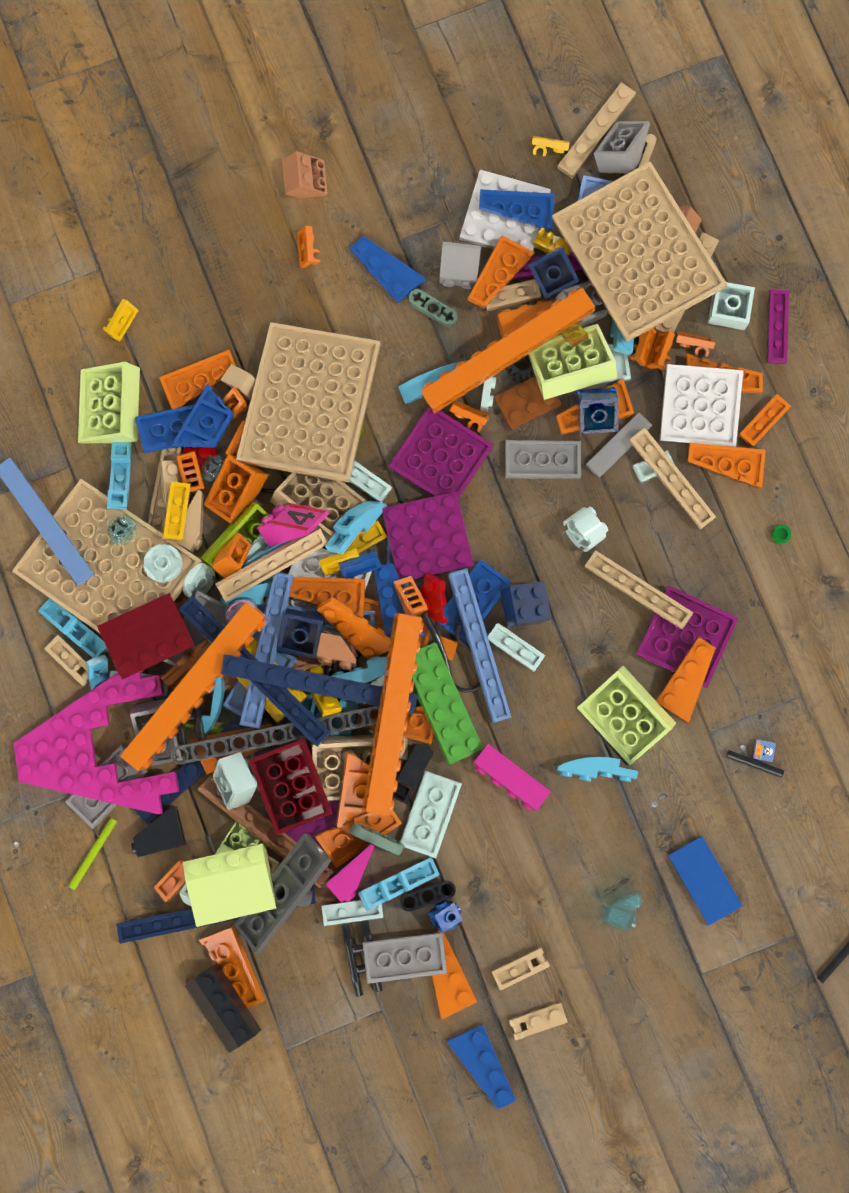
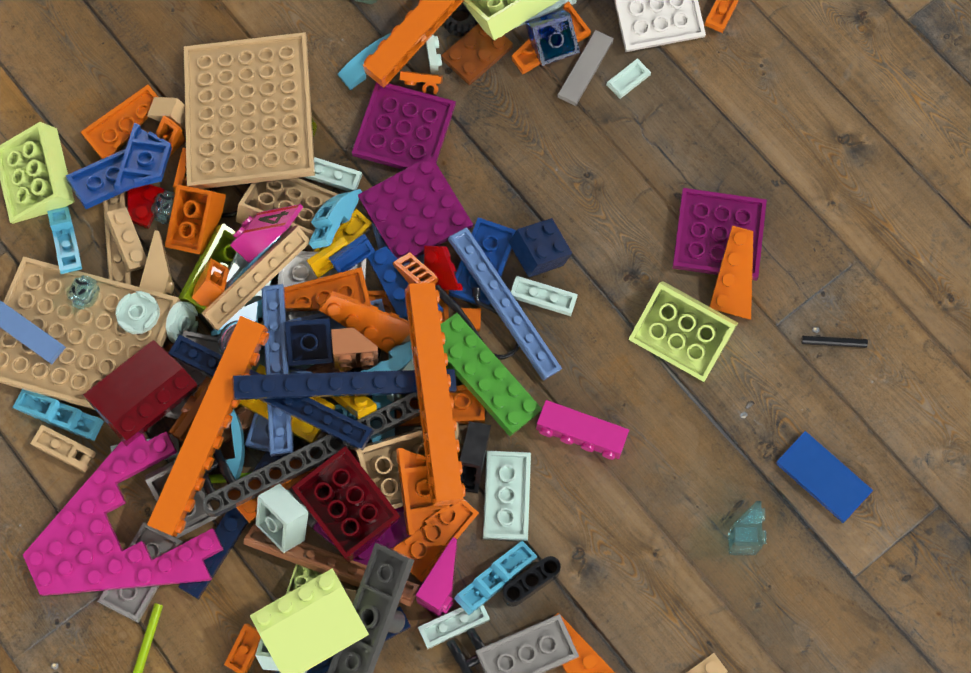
camera: 15 degrees left, 10 degrees down
medium azure slope [86,655,109,691] -> none
yellow plate [103,299,139,342] -> none
black slope [131,806,187,857] -> none
yellow plate [163,481,191,541] -> none
orange slope [176,451,205,492] -> none
sand green beam [349,822,404,855] -> none
blue brick [427,900,463,933] -> none
tan plate [491,947,550,991] -> none
light grey tile [505,440,581,479] -> none
medium azure slope [556,757,638,782] -> none
light aqua brick [563,506,608,552] -> none
tan plate [585,550,693,630] -> none
tan plate [629,428,716,529] -> none
orange wing [687,443,766,488] -> none
medium blue tile [752,739,776,762] -> none
green tile [771,525,791,545] -> none

